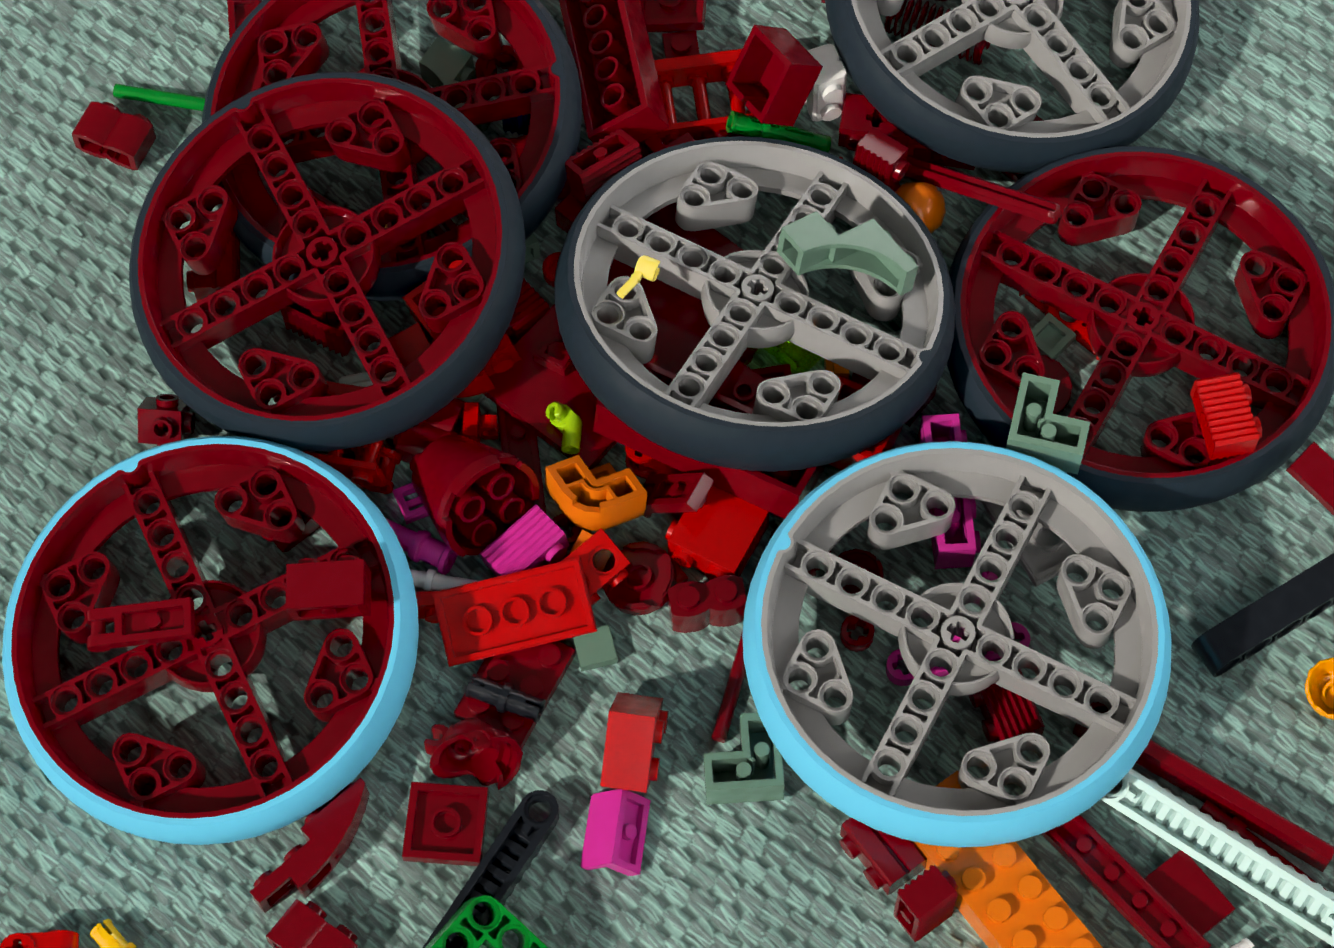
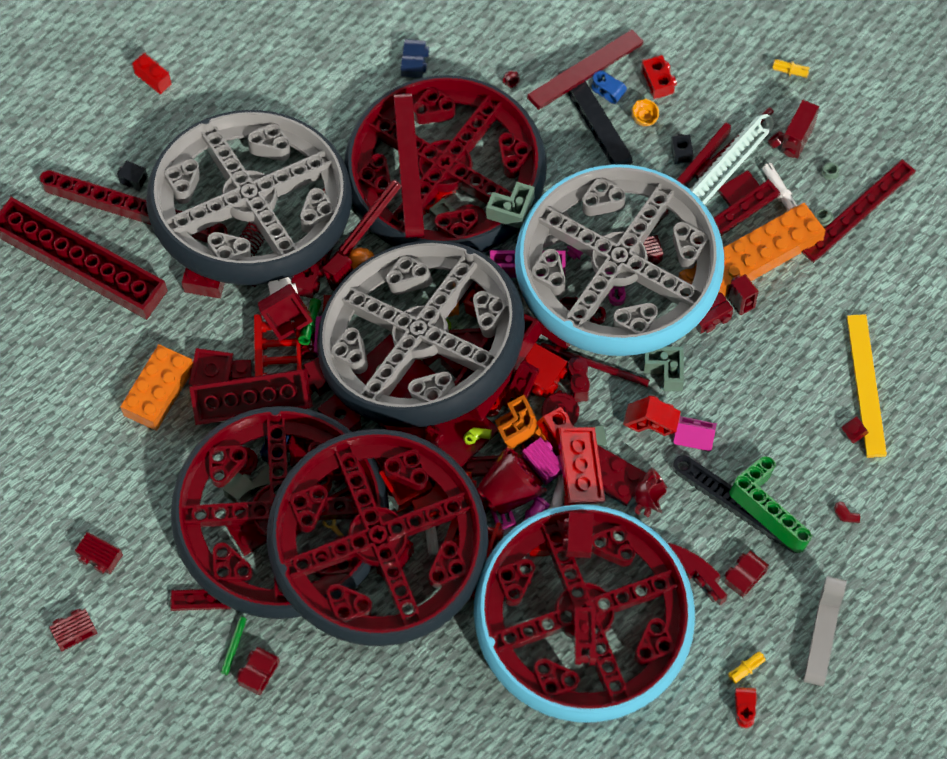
camera: 85 degrees left, 0 degrees up
dark red brick [137,394,195,446] -> none
dark red plate [402,782,489,866] -> none
black pin [465,673,546,723] -> none
dark red brick [565,129,643,206] -> none
light yellow hand [616,255,660,299] -> none
sand green arch [777,211,918,296] -> none
red brick [1190,372,1262,460] -> none
none -> dark red beam [394,93,424,238]
none -> black brick [671,134,693,164]

